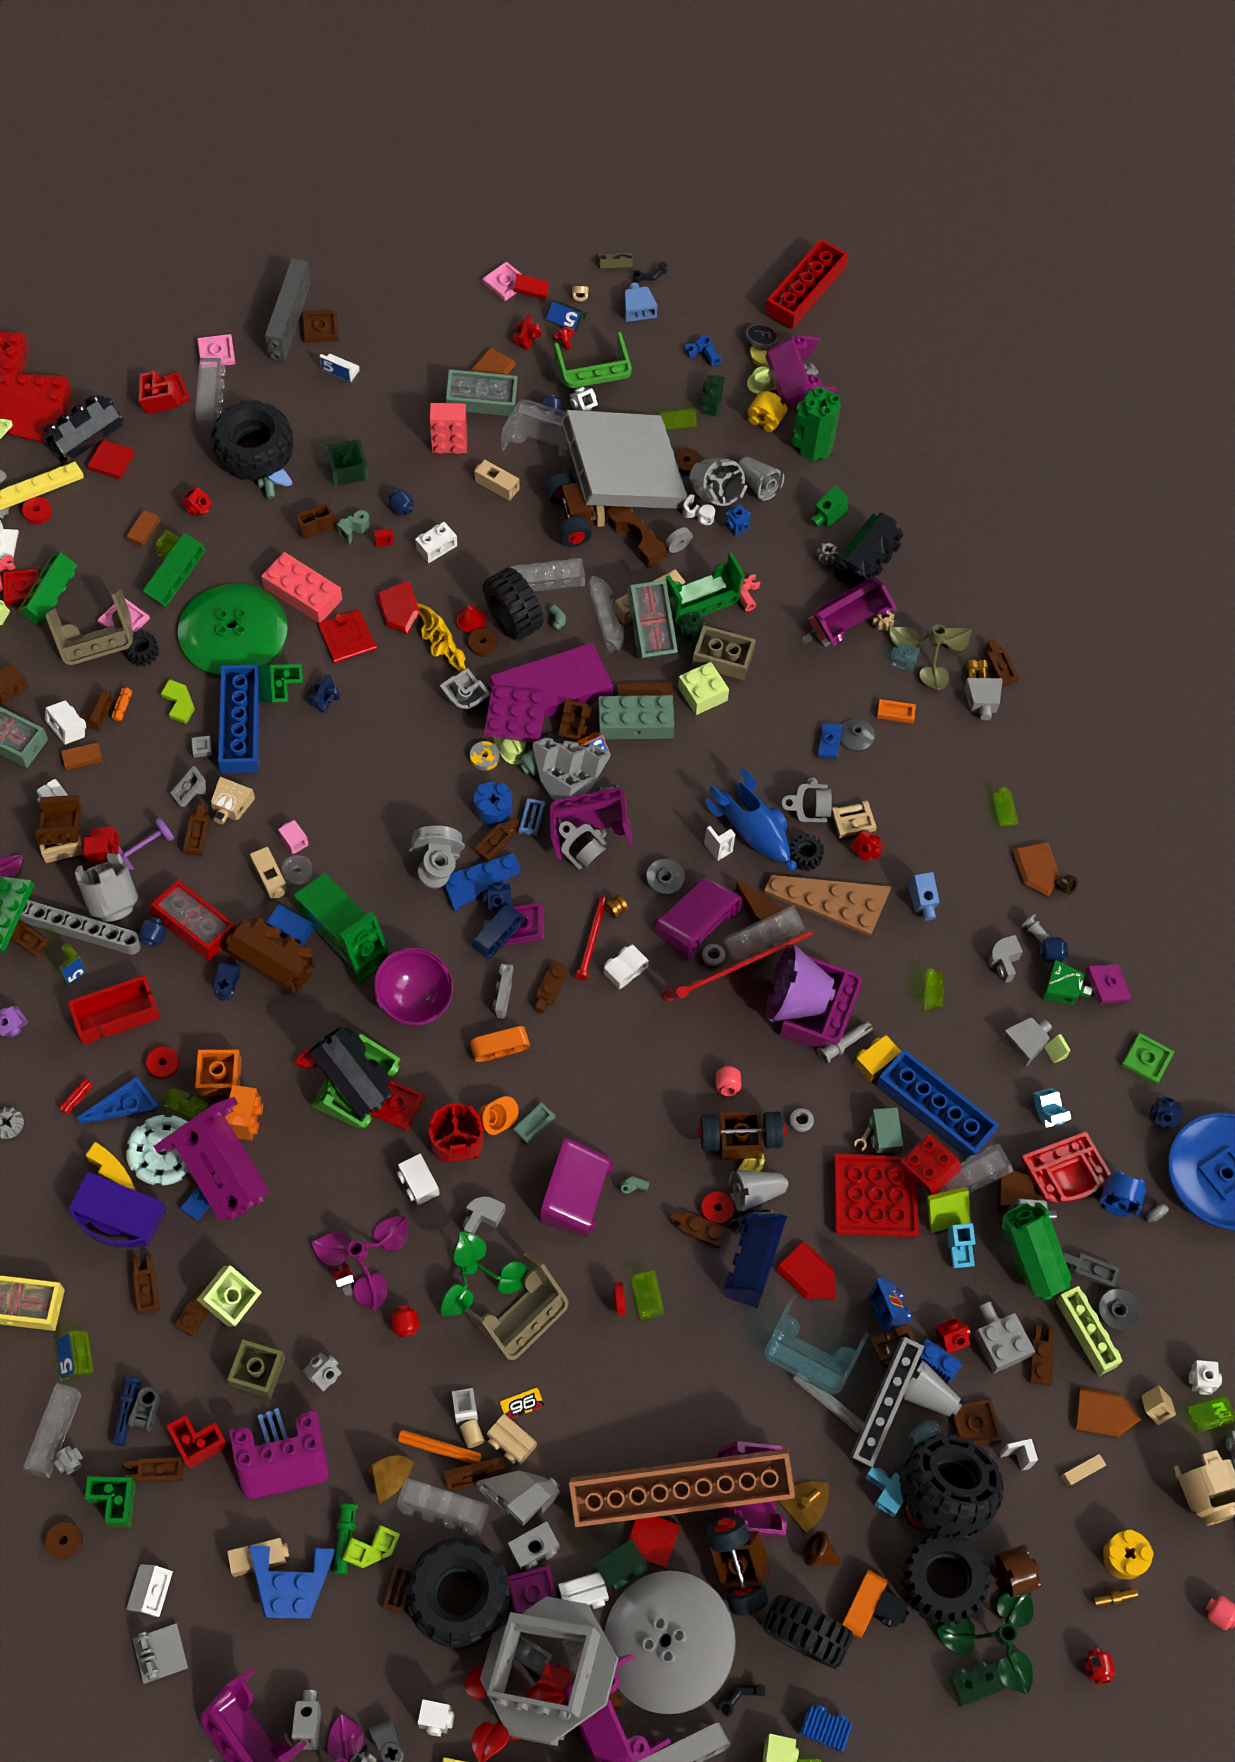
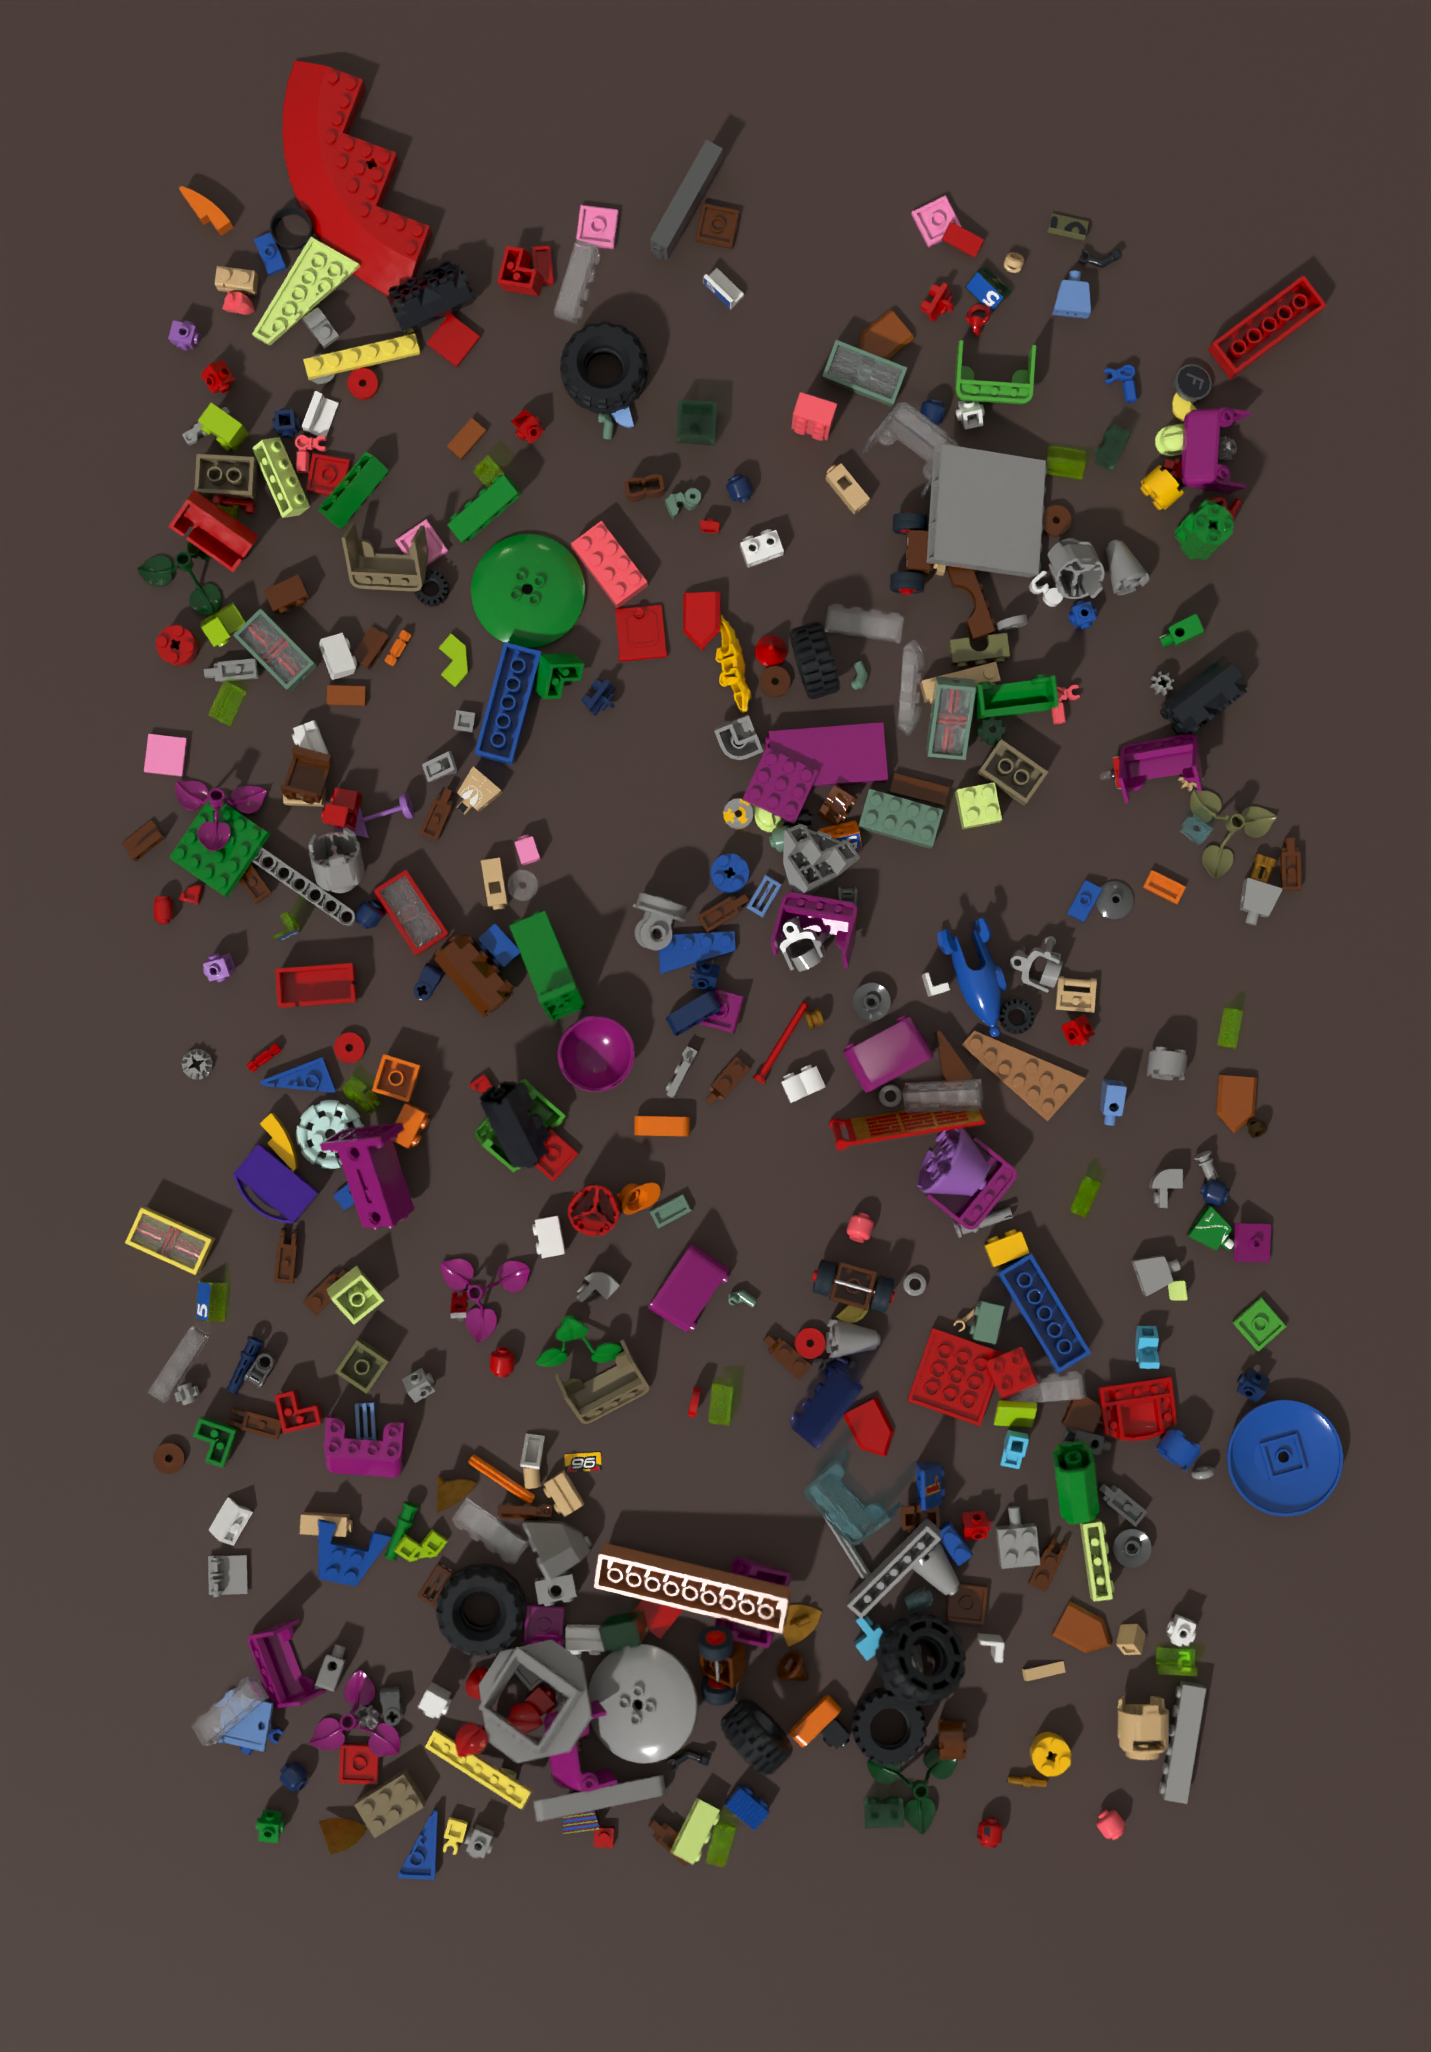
camera: 15 degrees right, 25 degrees up
none -> olive arch [948,633,1010,668]
none -> light grey brick [1147,1047,1188,1080]

